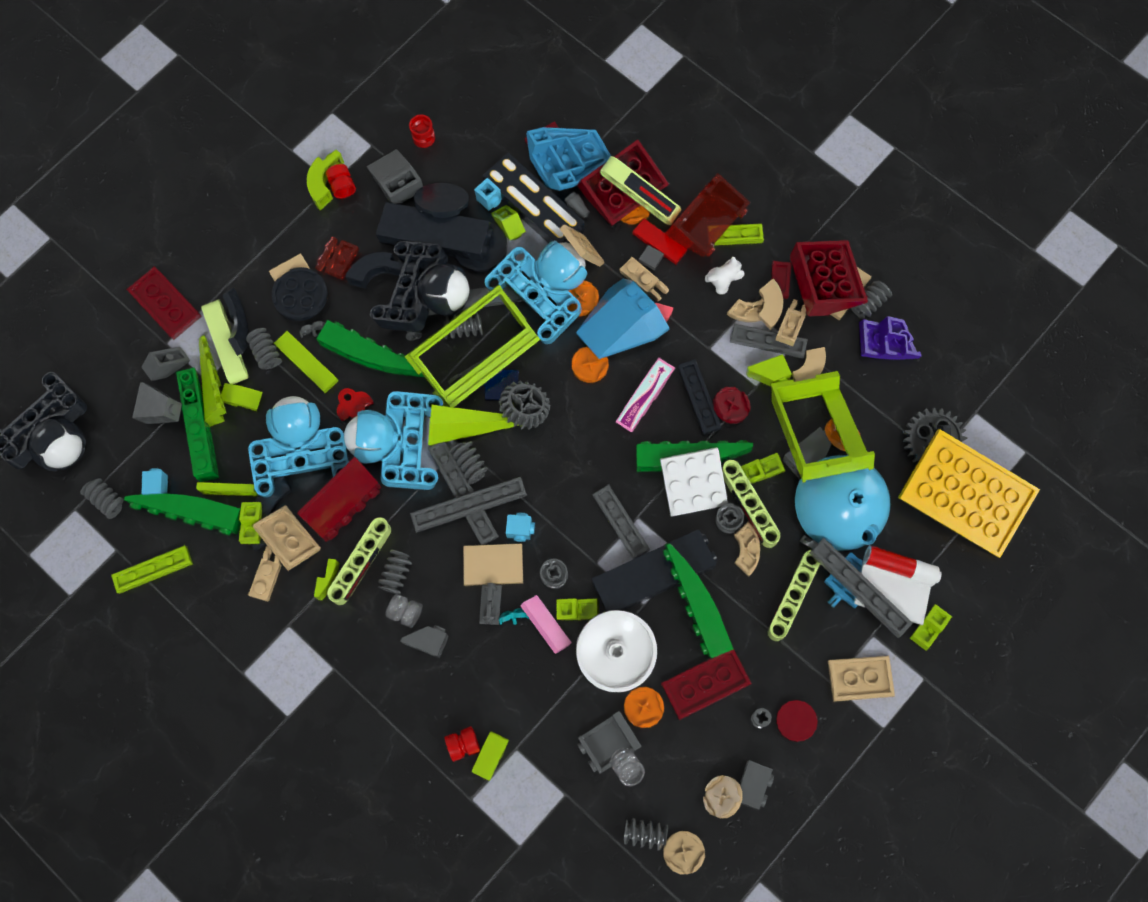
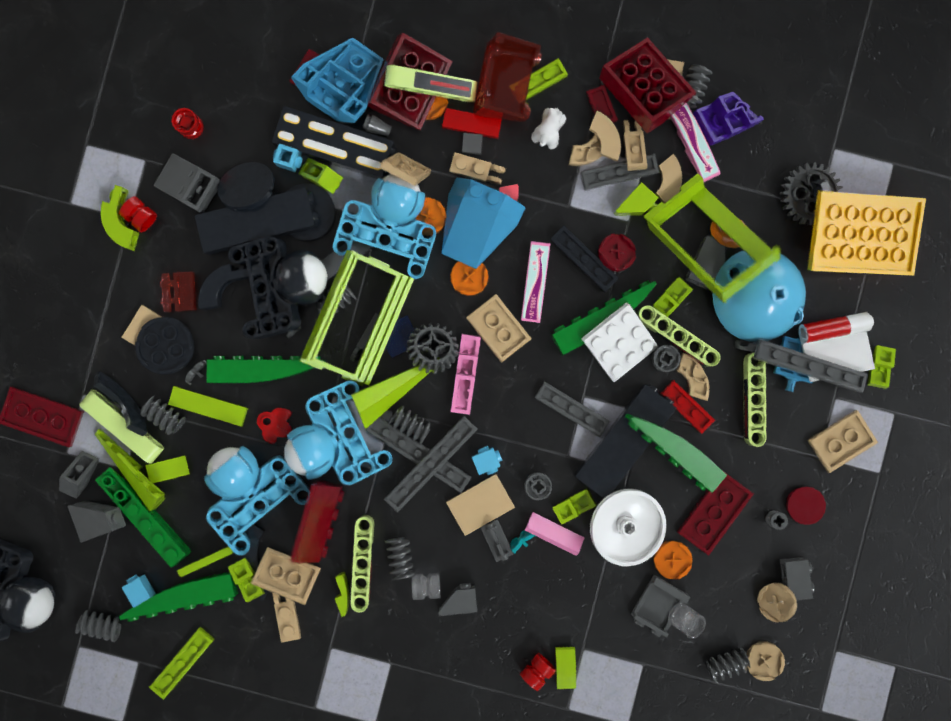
camera: 30 degrees left, 15 degrees up
none -> bright pink slope [451,334,481,415]
none -> tan tile [466,294,531,363]
none -> red tile [660,380,715,434]
none -> slope [670,103,721,182]

